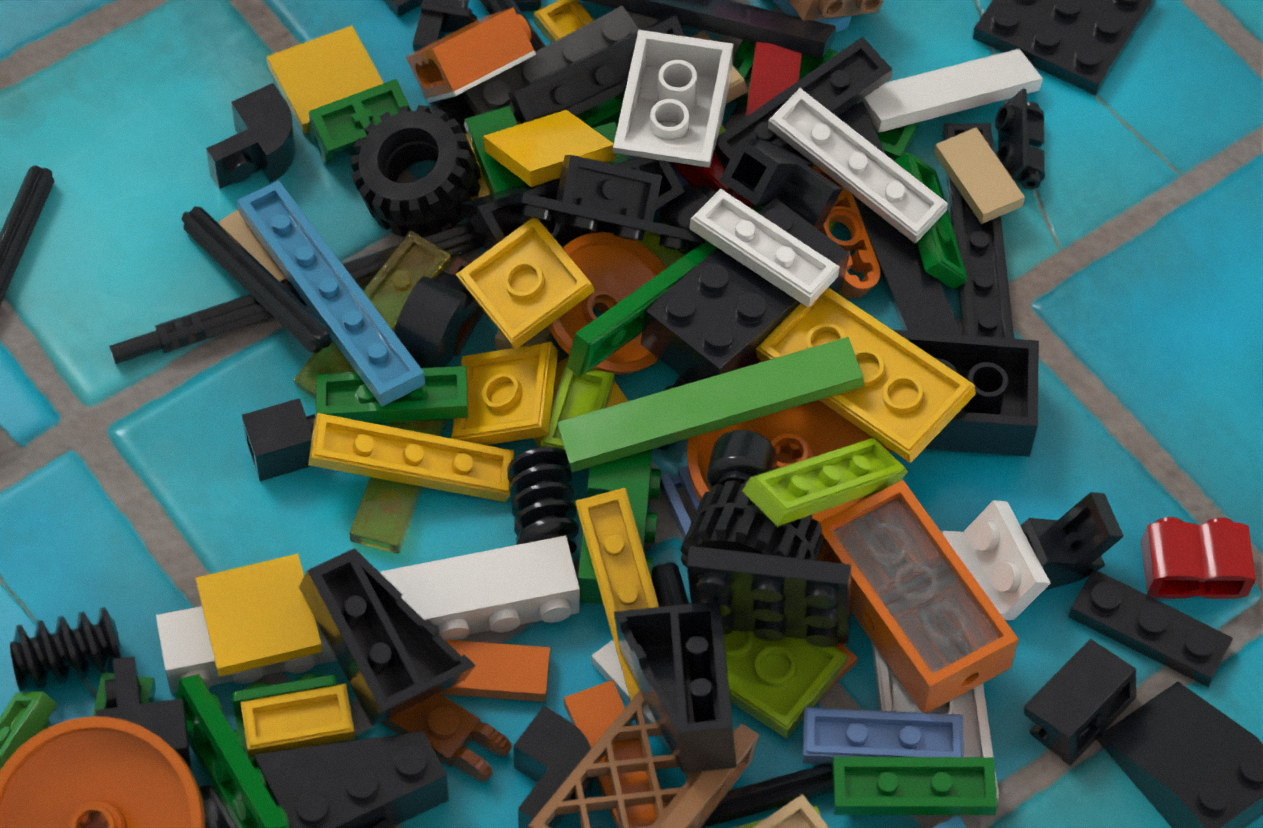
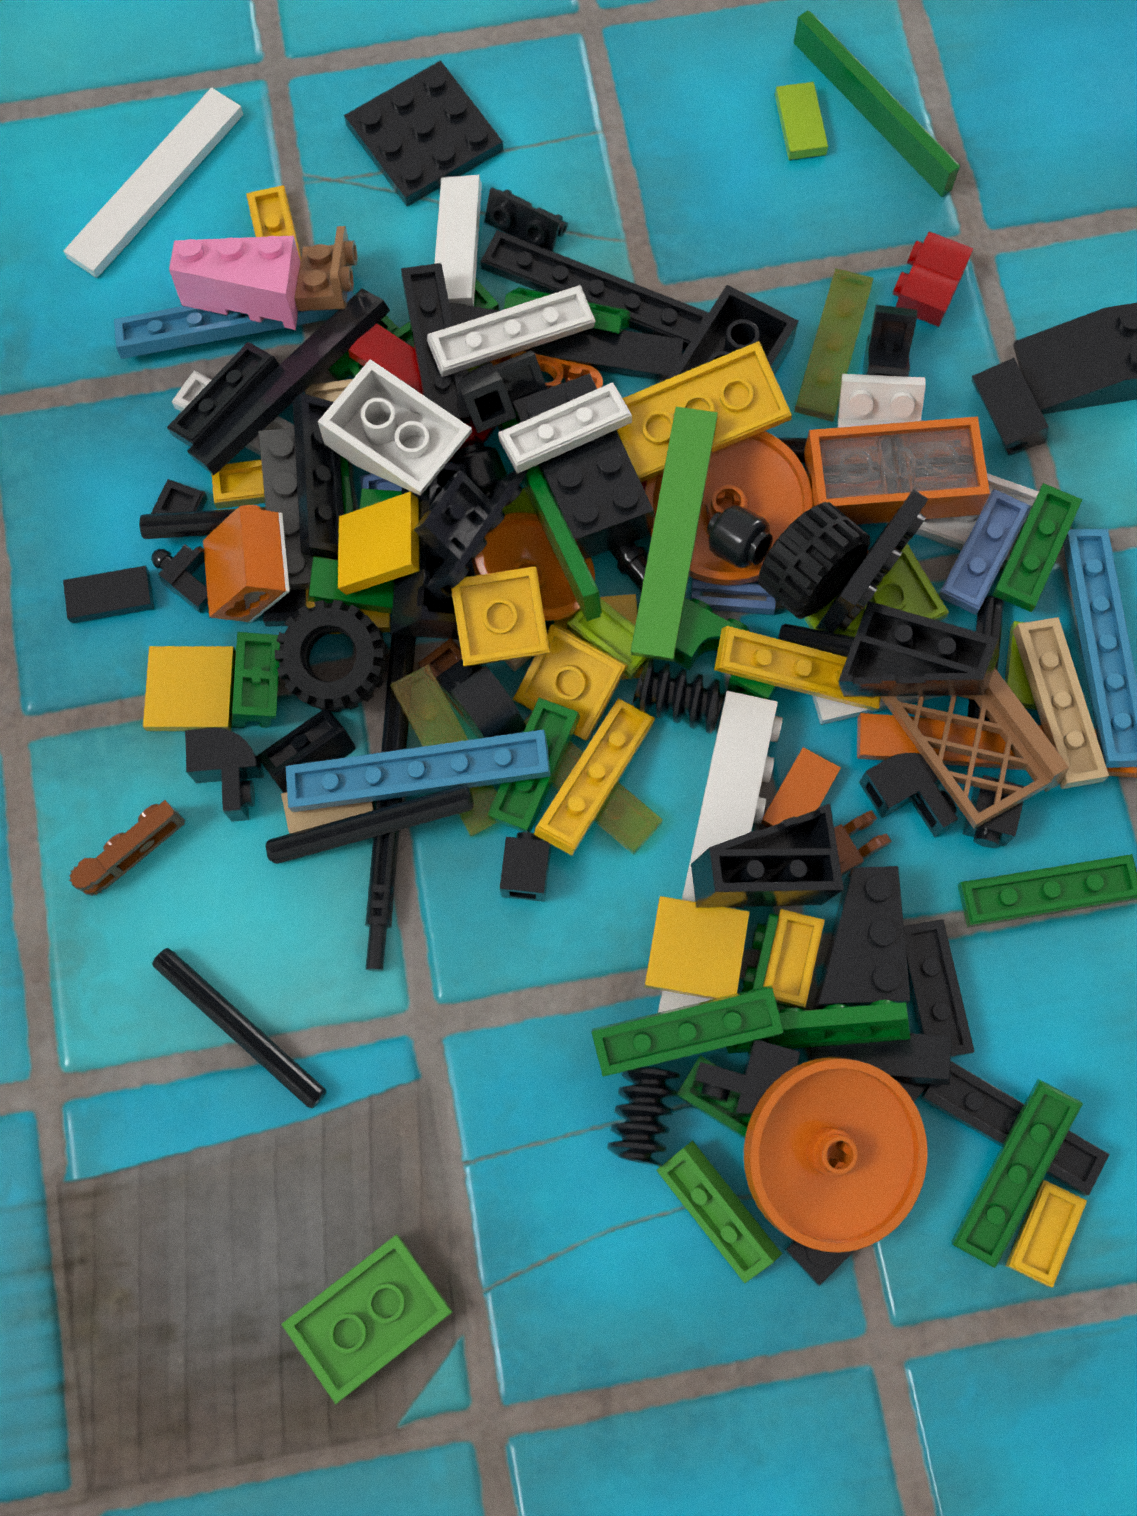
camera: 60 degrees left, 15 degrees up
lime tile [742,438,908,526] -> none
tan tile [934,127,1025,224] -> none
black plate [1068,569,1233,687] -> none
none -> dark orange hinge [69,800,185,896]
none -> black slope [257,709,356,793]
none -> green plate [591,985,784,1077]
none -> clear yellow tile [794,268,874,422]

